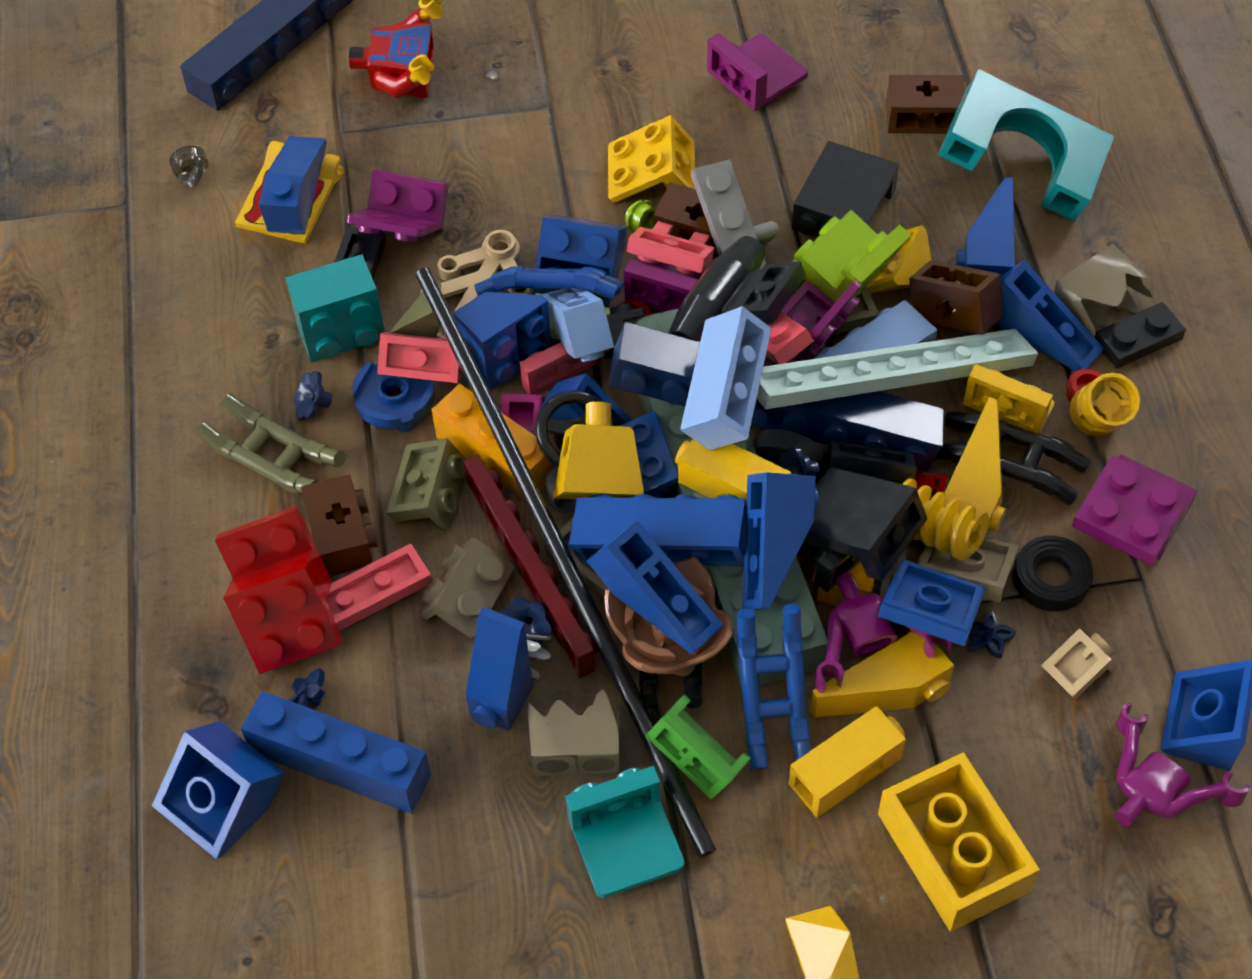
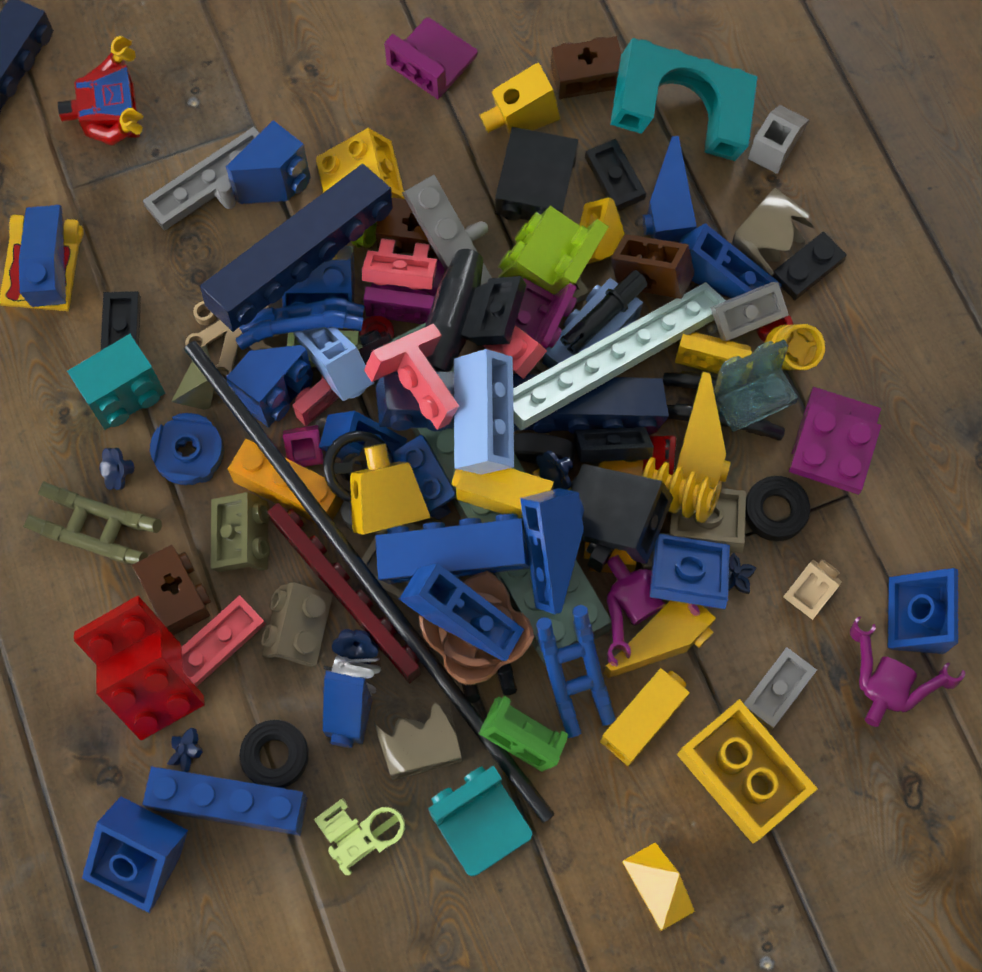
camera: 15 degrees left, 15 degrees up
magenta bracket [346,169,449,242] -> none
coral plate [377,332,461,383] -> none
none -> light grey plate [143,127,259,231]
none -> dark blue brick [200,163,393,332]
none -> blue slope [226,120,311,204]
none -> black tyre [240,720,309,788]
none -> yellowish green piece [314,798,405,875]
none -> coral bracket [364,324,459,430]
none -> yellow torso [479,62,560,134]
none -> black axle [560,270,648,355]
none -> black plate [585,138,646,211]
none -> light grey plate [710,282,789,341]
none -> clear light blue bracket [714,340,798,432]
none -> light grey plate [744,647,817,730]
none -> light grey slope [748,105,809,174]

